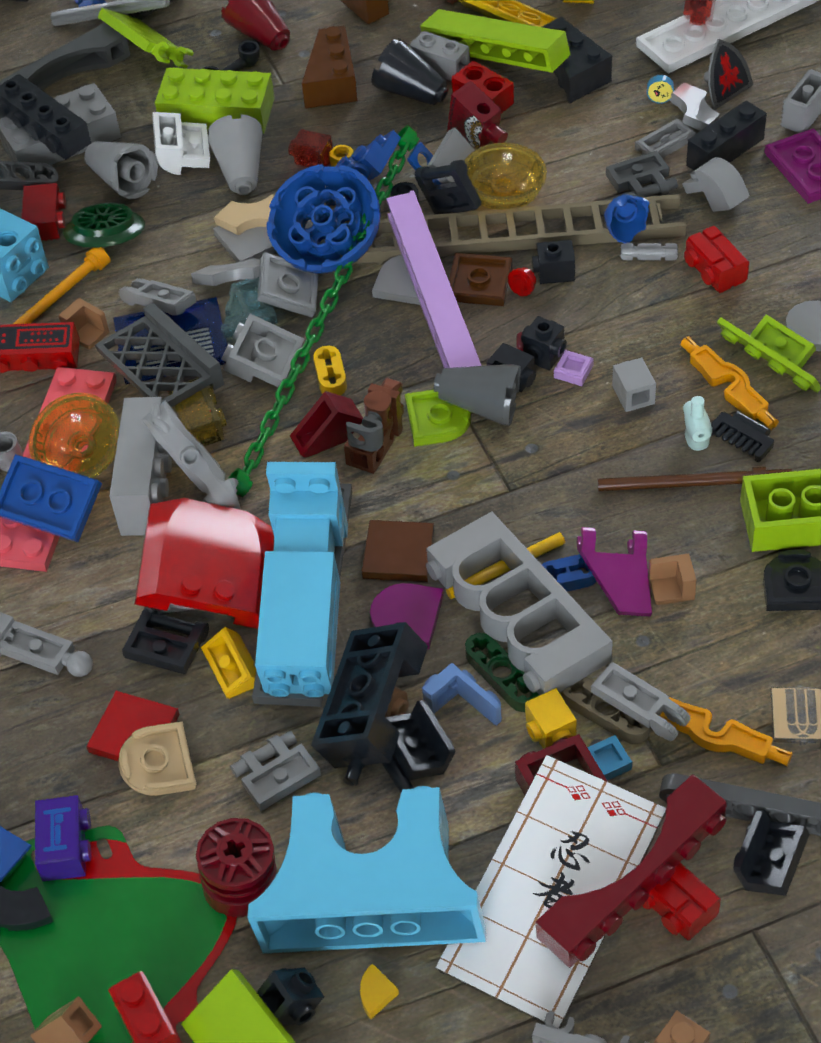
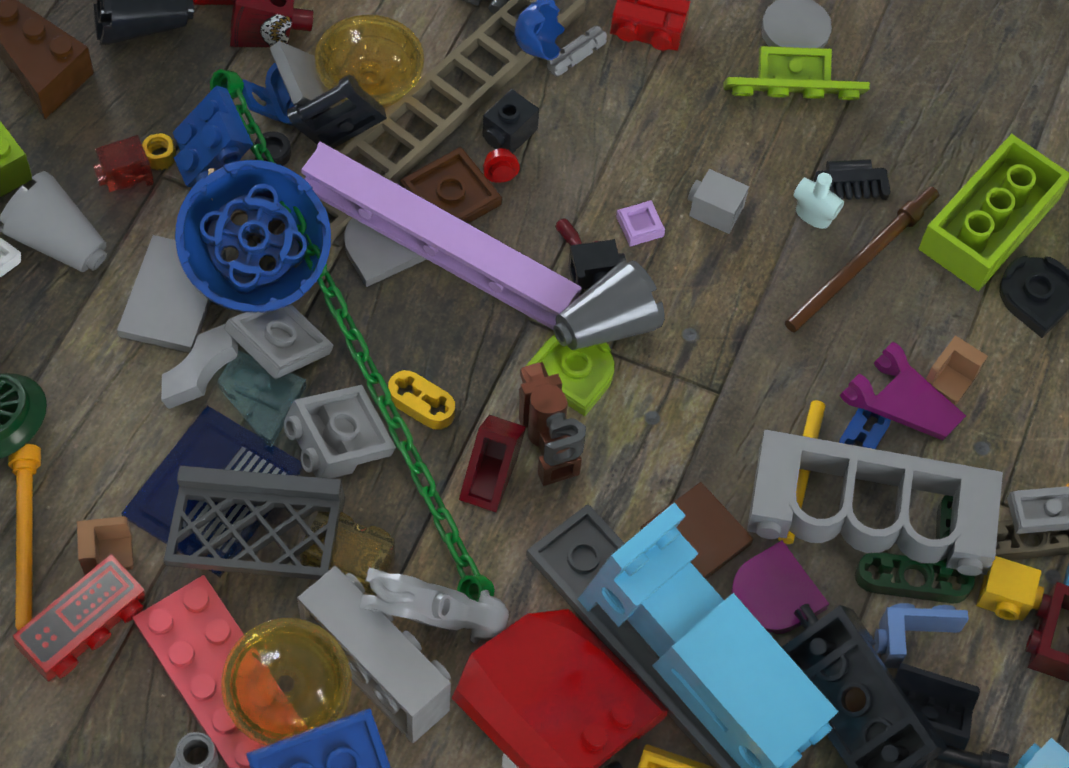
camera: 55 degrees left, 10 degrees up
light grey hinge [119,278,196,315] -> none
tan tile [214,194,274,235] -> none
black brick [521,316,567,371] -> none
light orange piece [680,336,779,430] -> none

